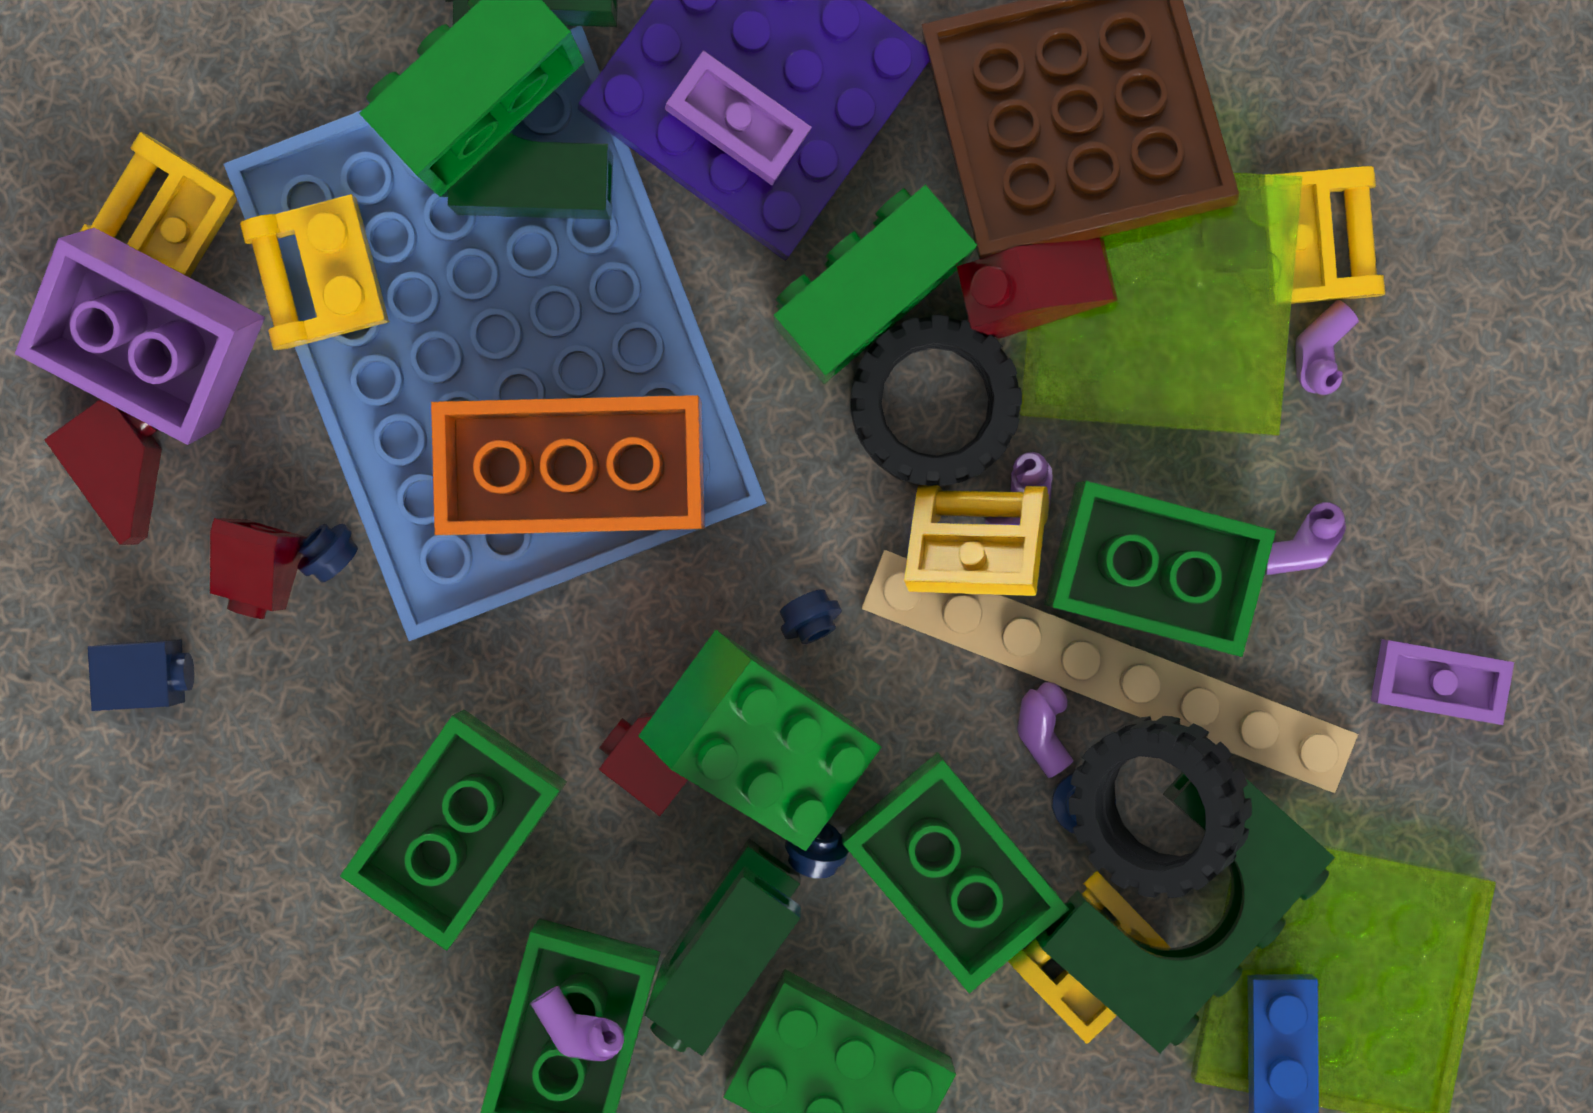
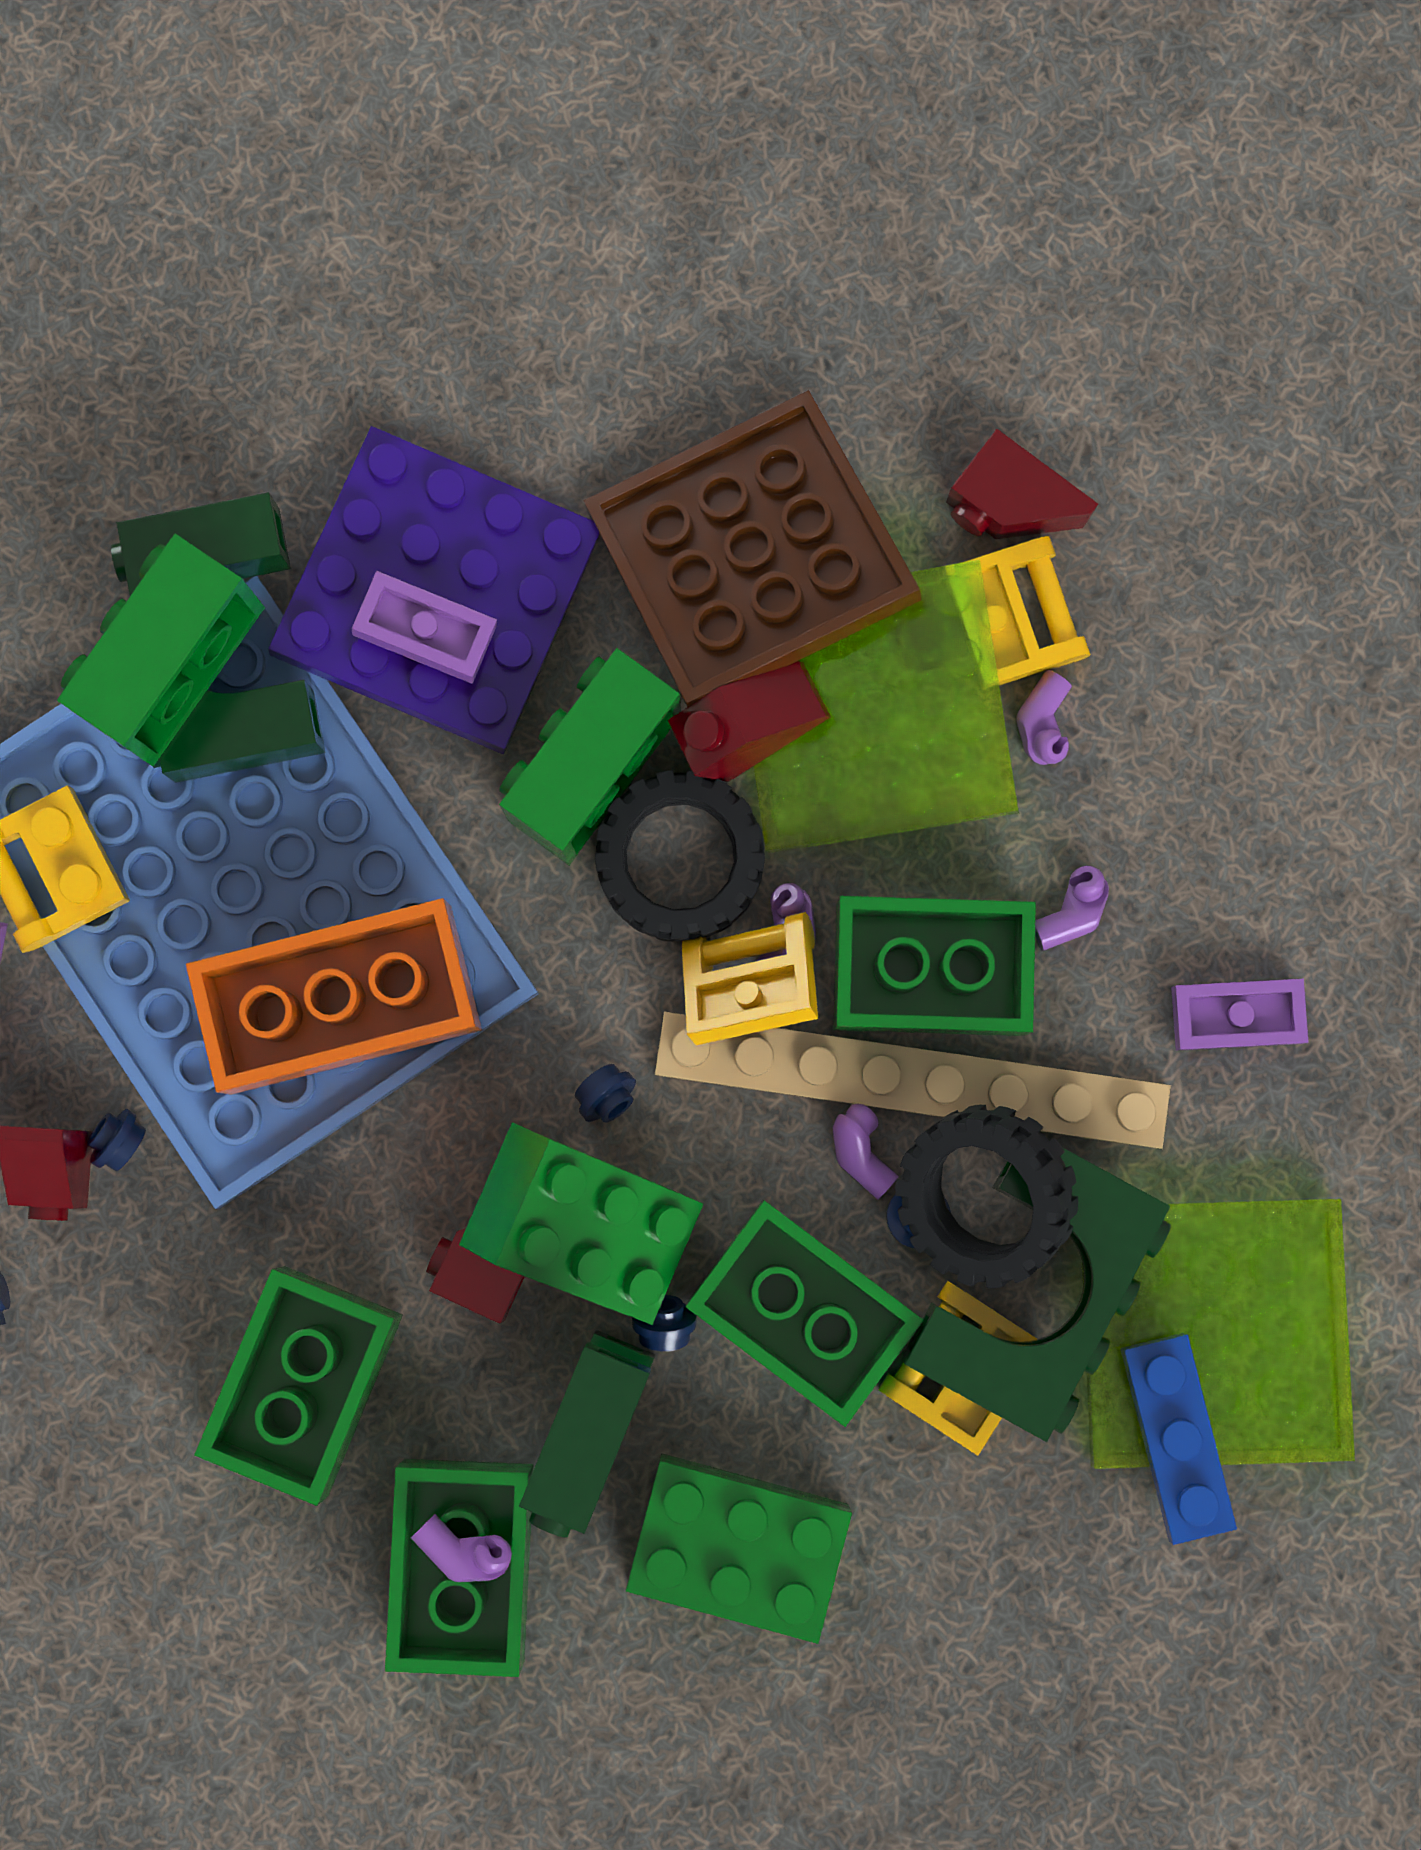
camera: 15 degrees left, 5 degrees down
none -> dark red slope [946,429,1098,539]

